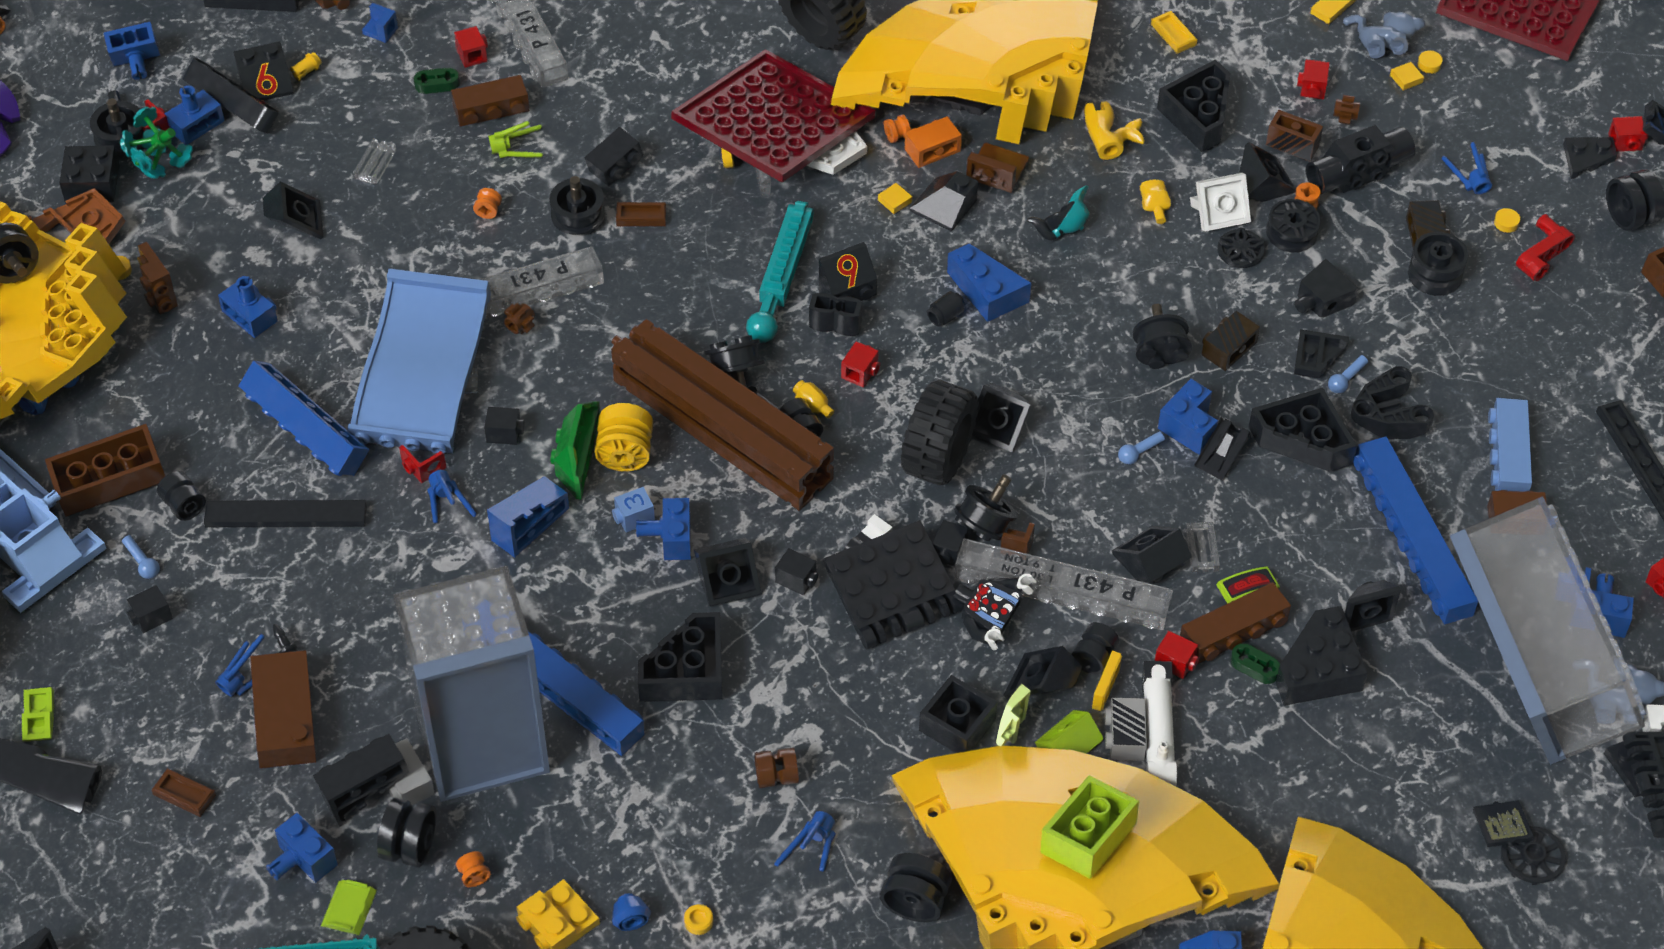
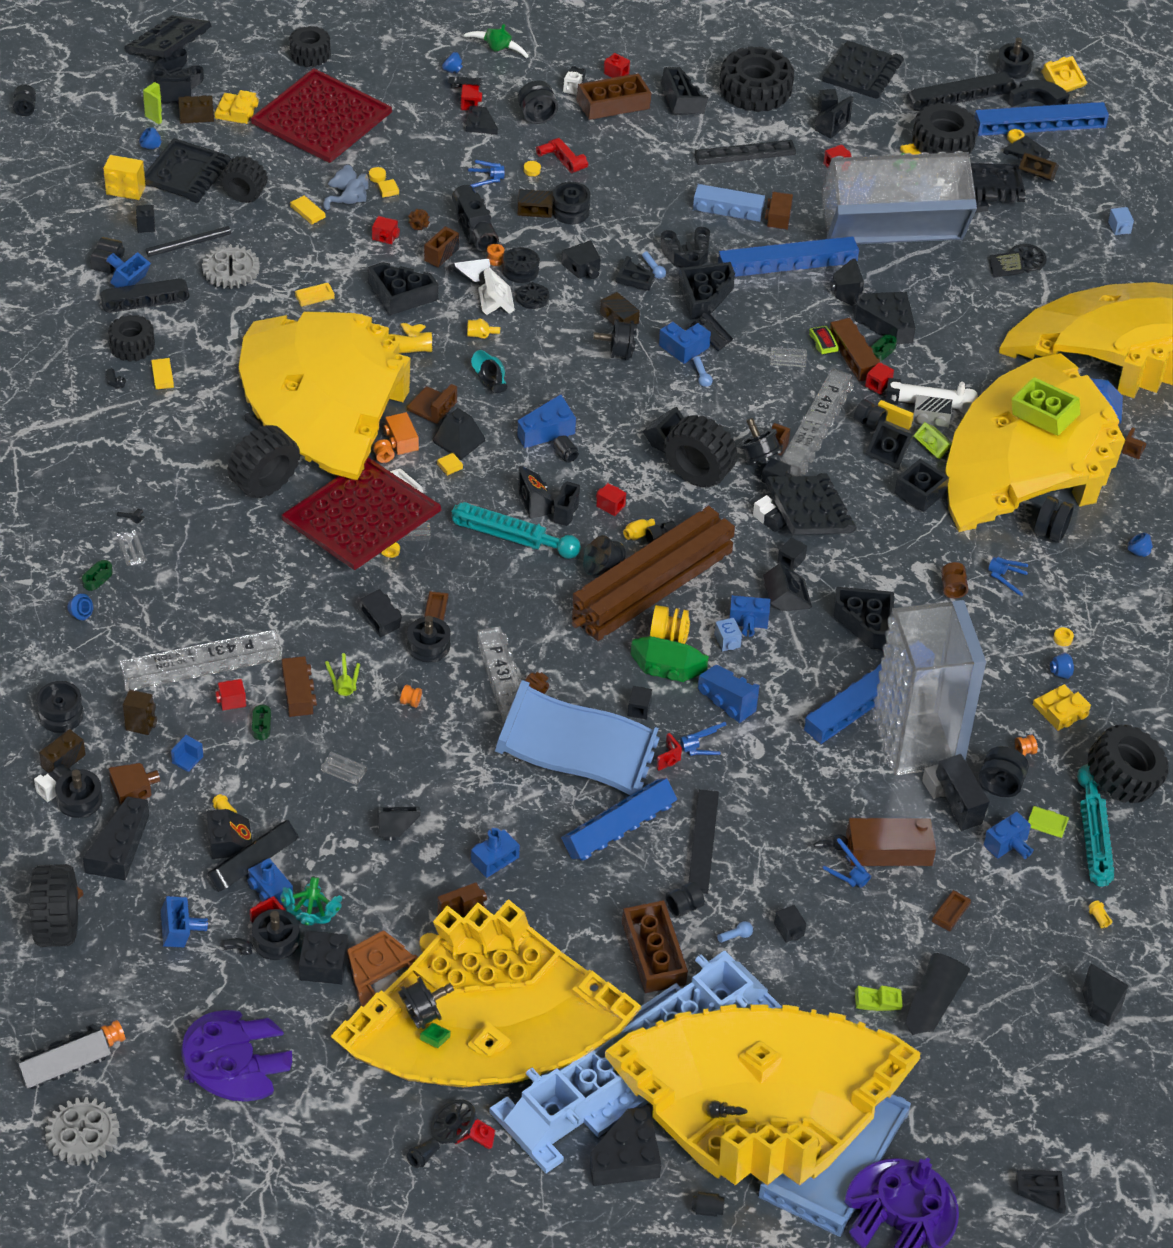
camera: 85 degrees left, 5 degrees down
torso [953,574,1037,650] -> none
yellowish green slope [996,684,1031,747] -> none
black slope [1112,526,1192,584] -> none

